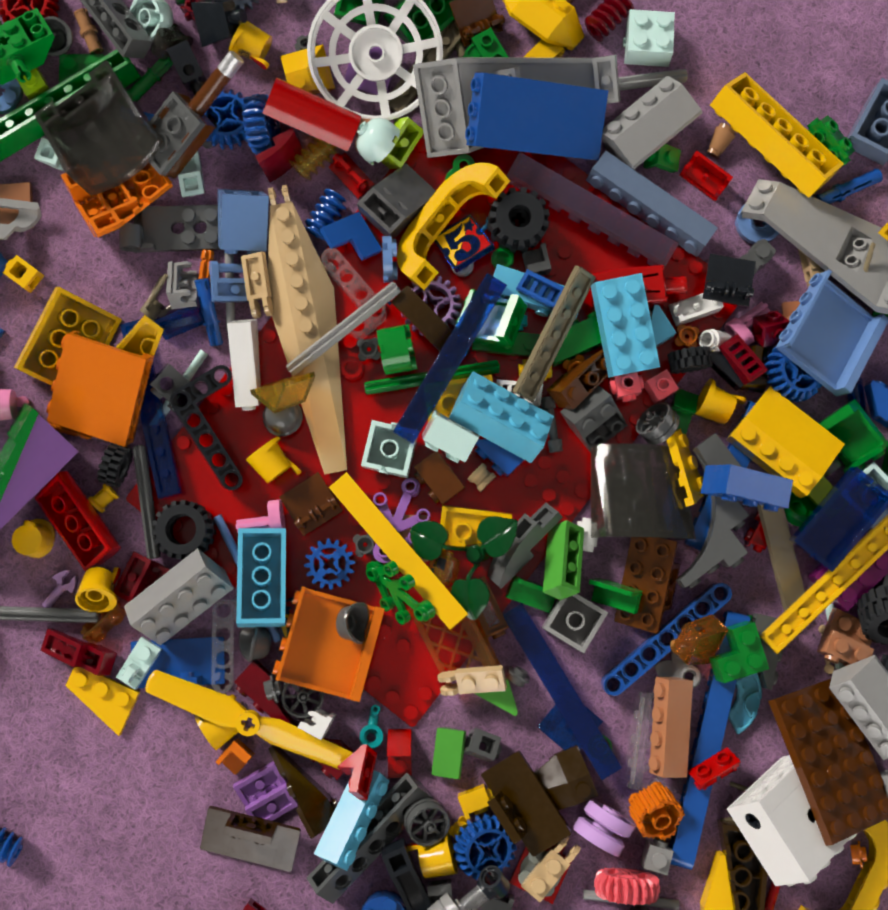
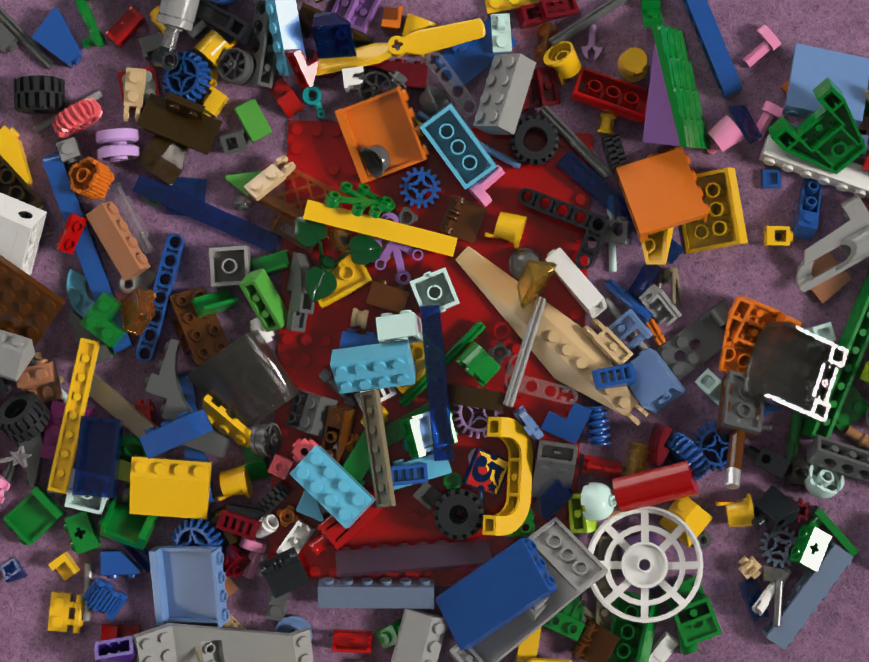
camera: 140 degrees right, 5 degrees up
none -> clear blue slope [311,12,357,59]
none -> clear blue slope [532,478,572,521]
none -> blue slope [592,363,636,390]

